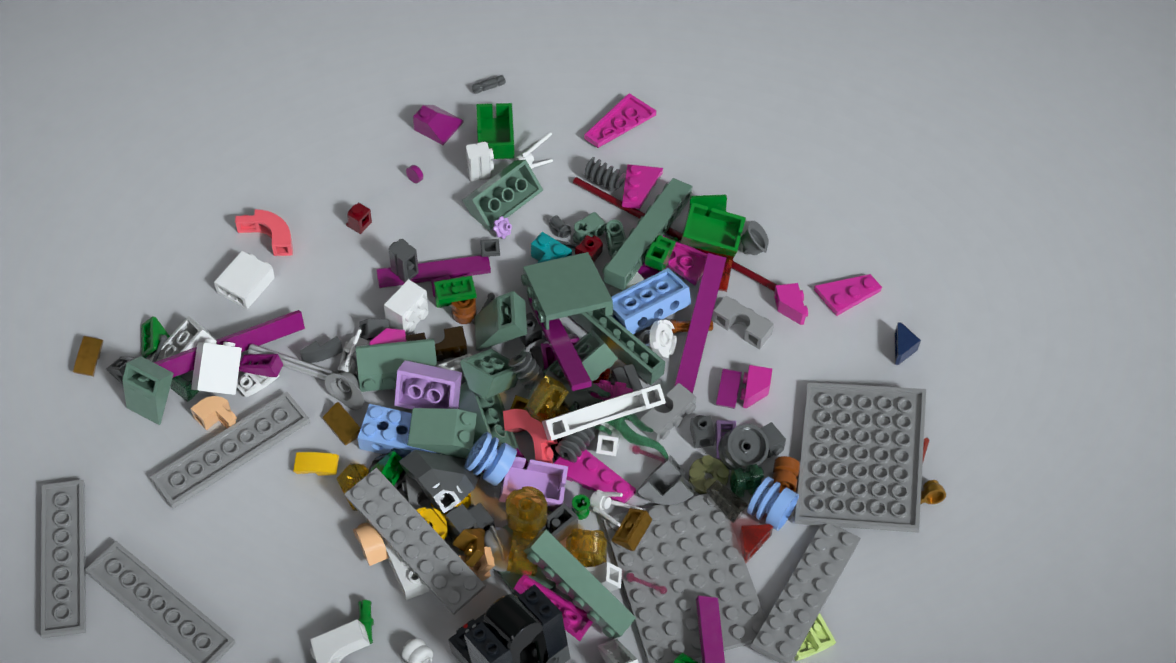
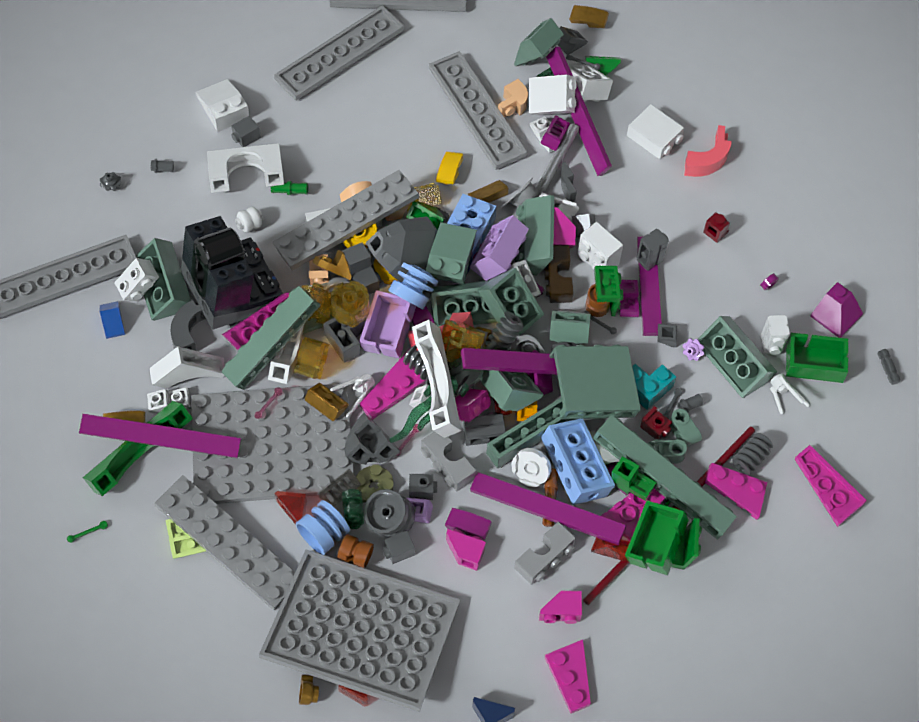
camera: 100 degrees right, 5 degrees up
green bush [572,494,590,520] -> none
dark grey piece [741,221,769,255] -> none

